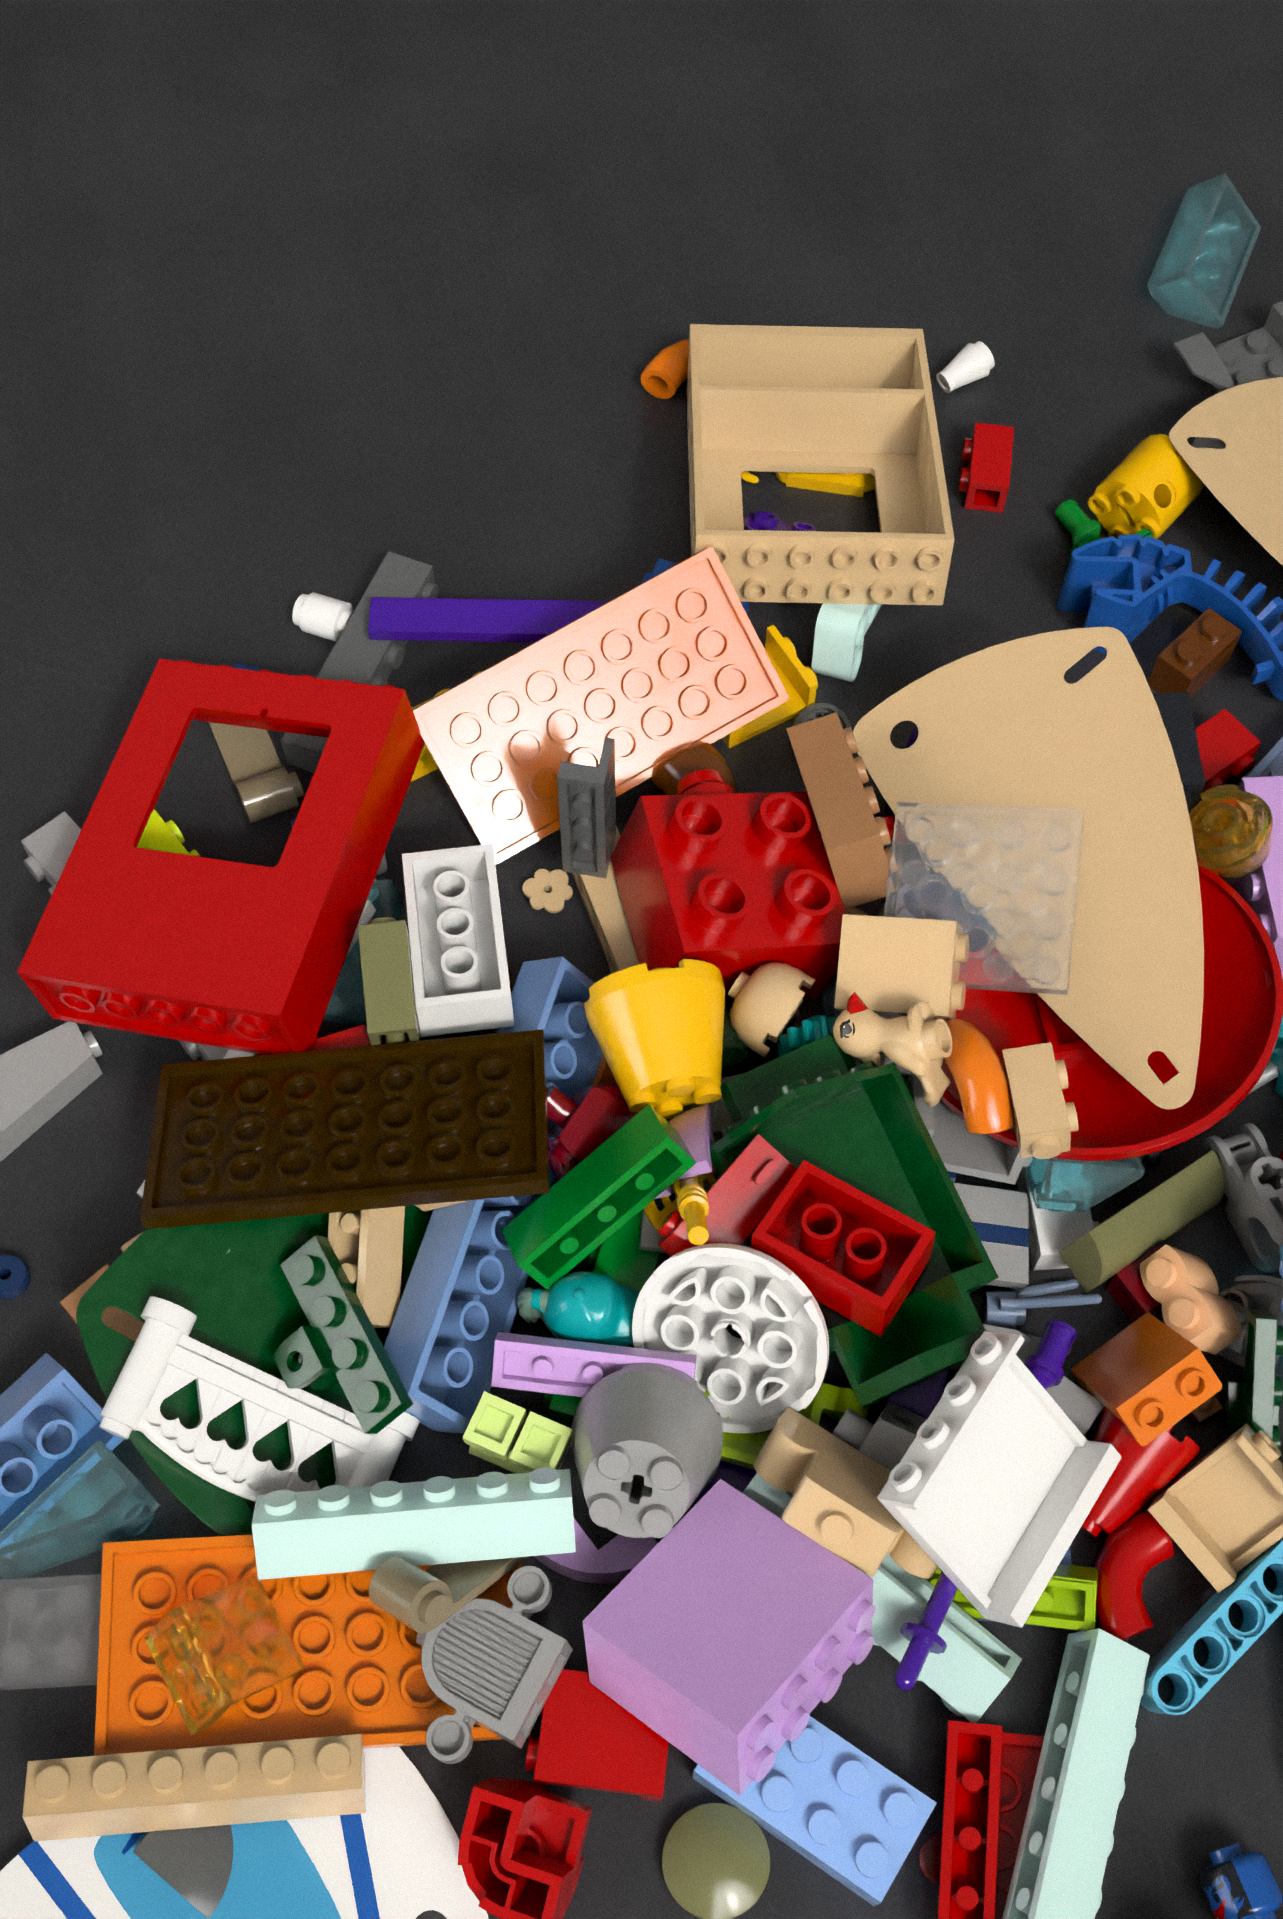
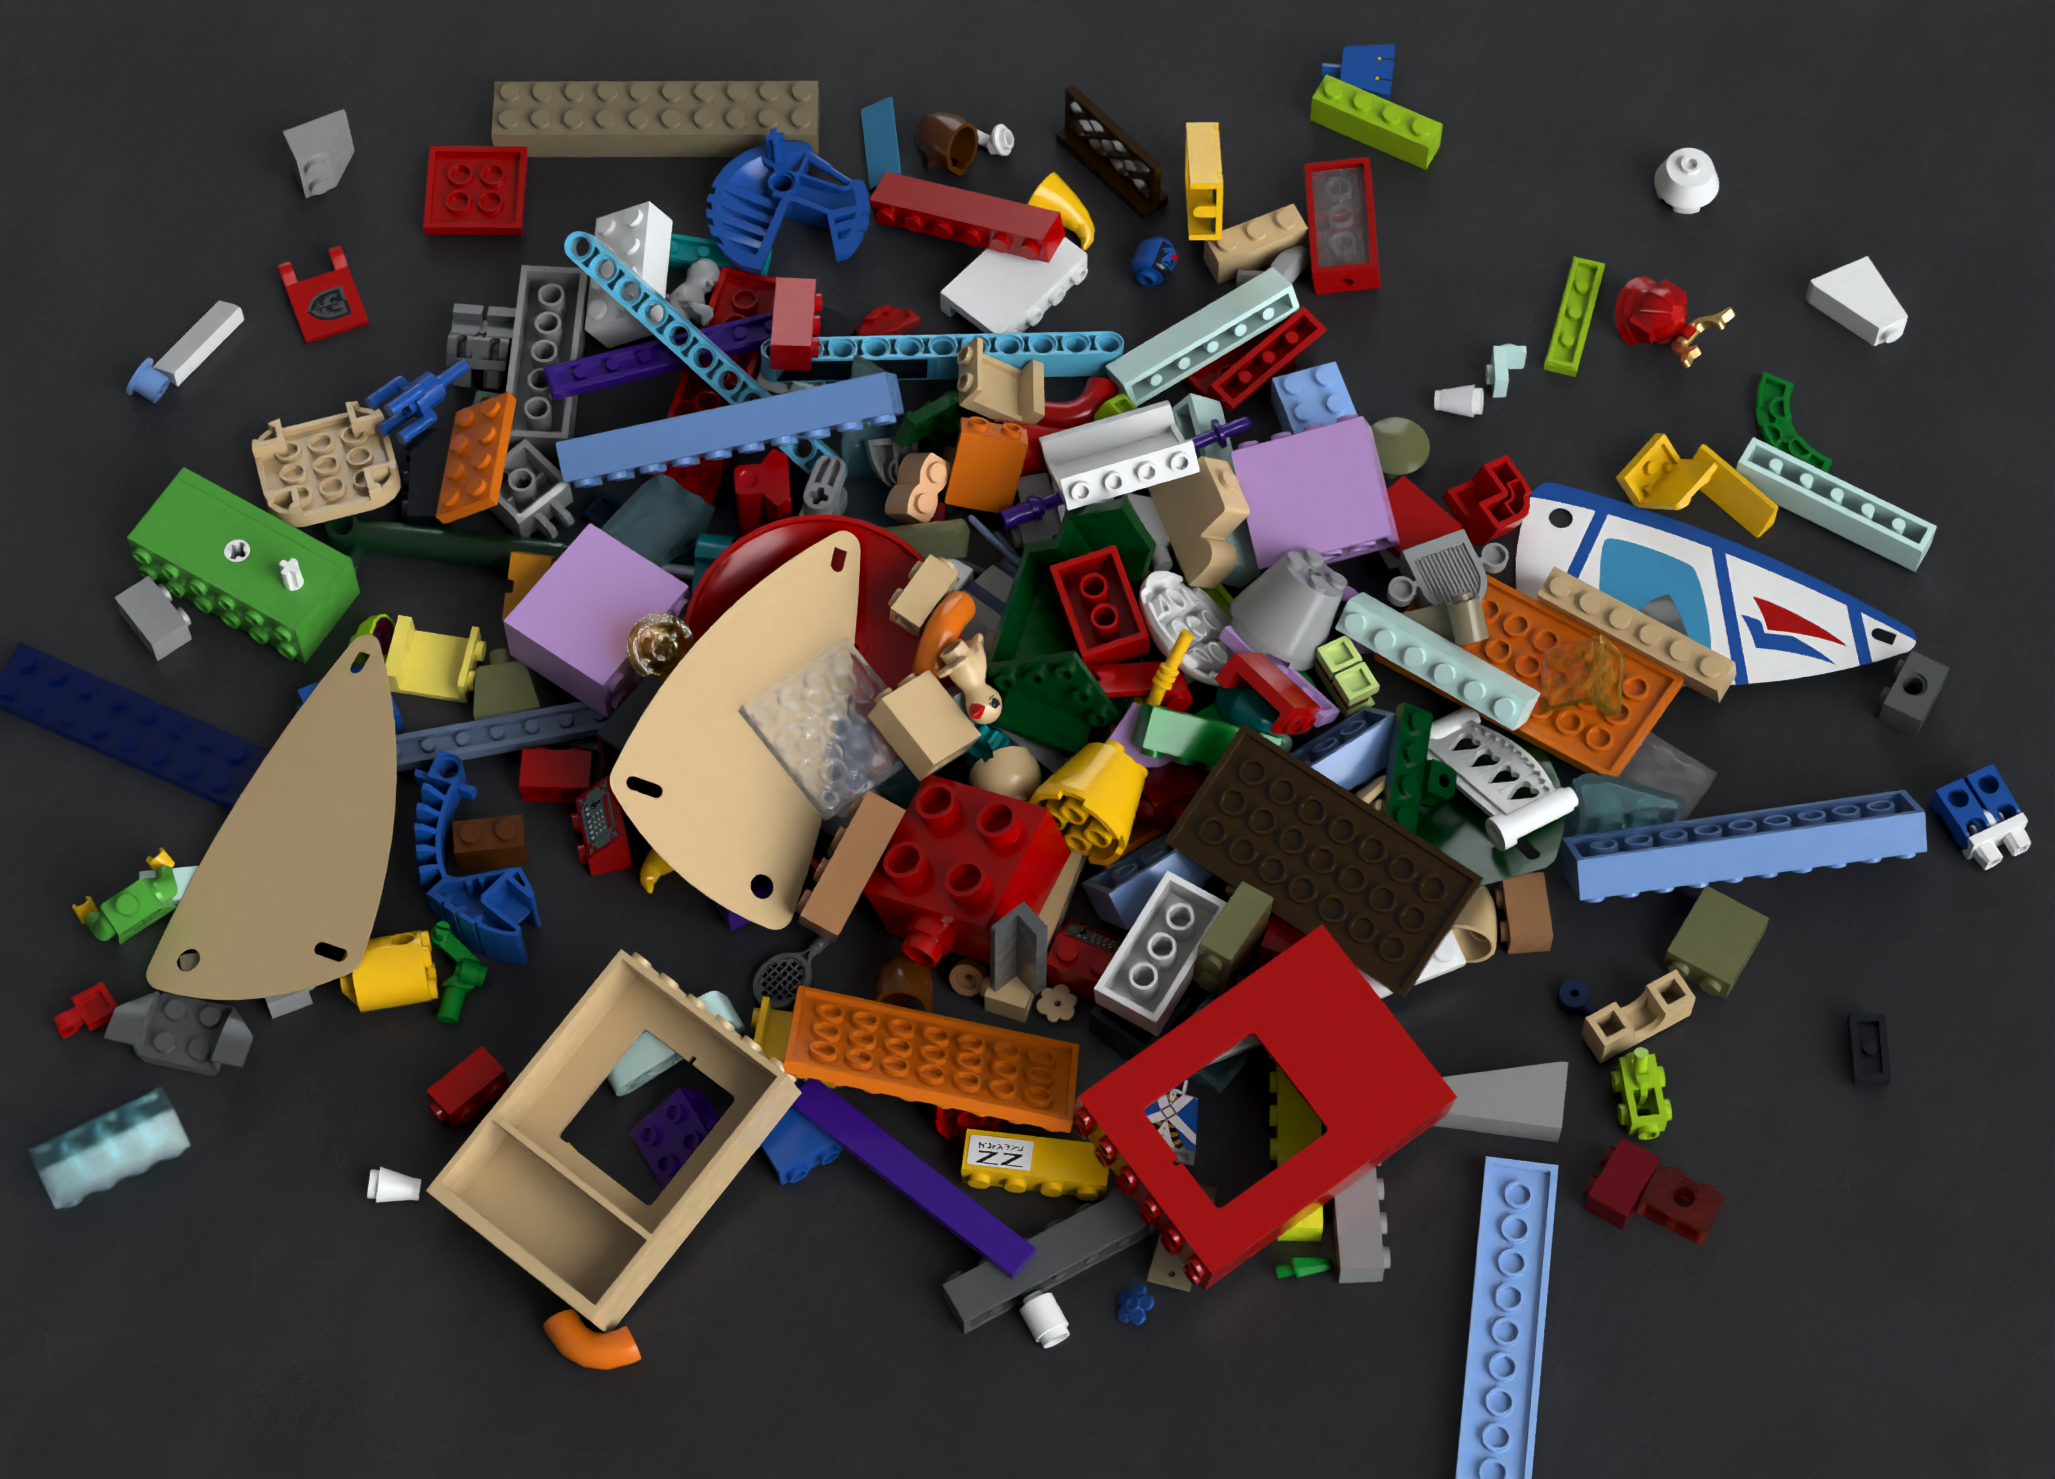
camera: 140 degrees left, 0 degrees up
none -> red slope [1046,919,1124,1000]
none -> red panel [1214,652,1321,735]

